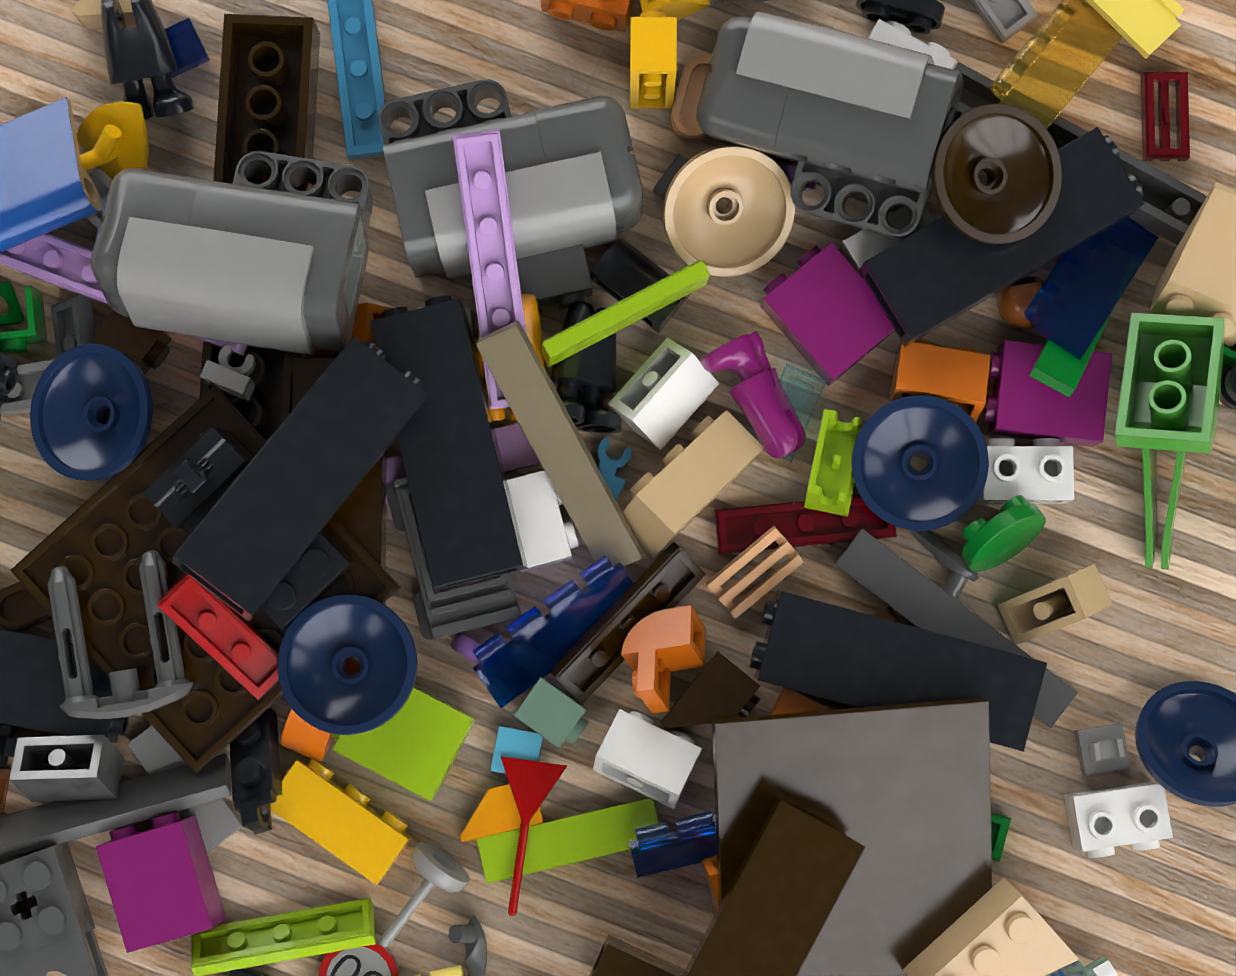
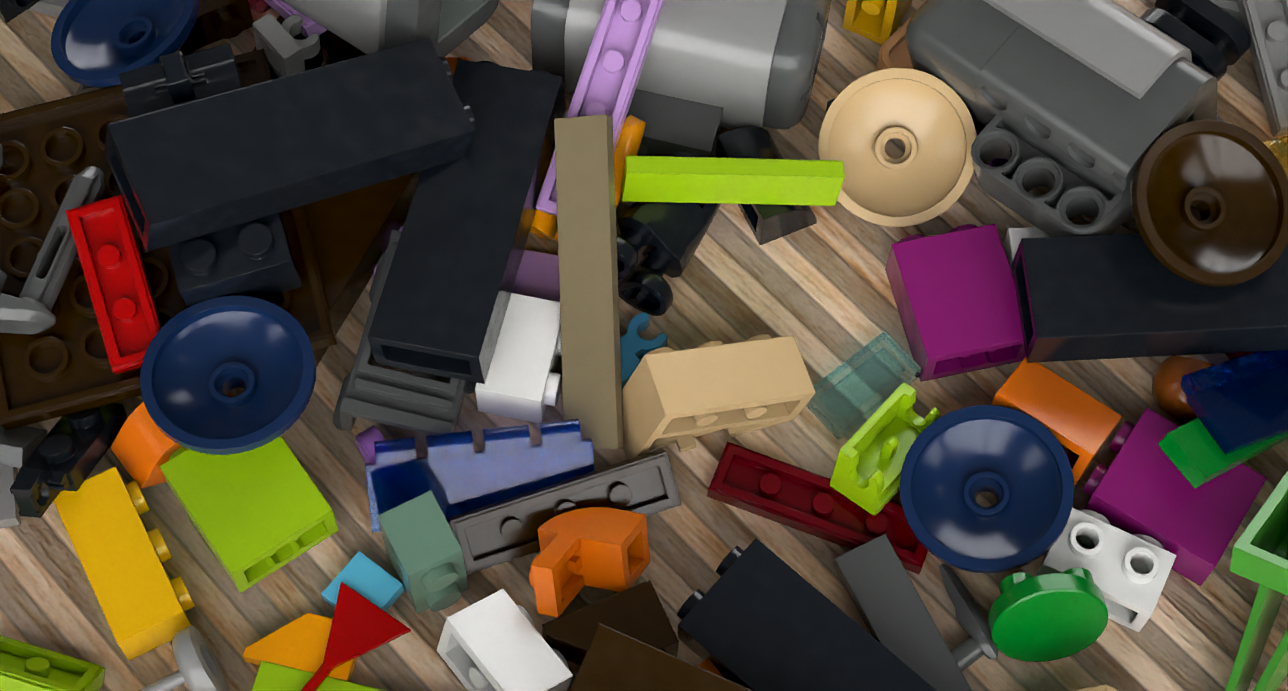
camera: 25 degrees right, 20 degrees down
white brick [608,337,719,450] -> none
magenta piece [700,331,806,458] -> none
light nougat tile [706,526,804,619] -> none

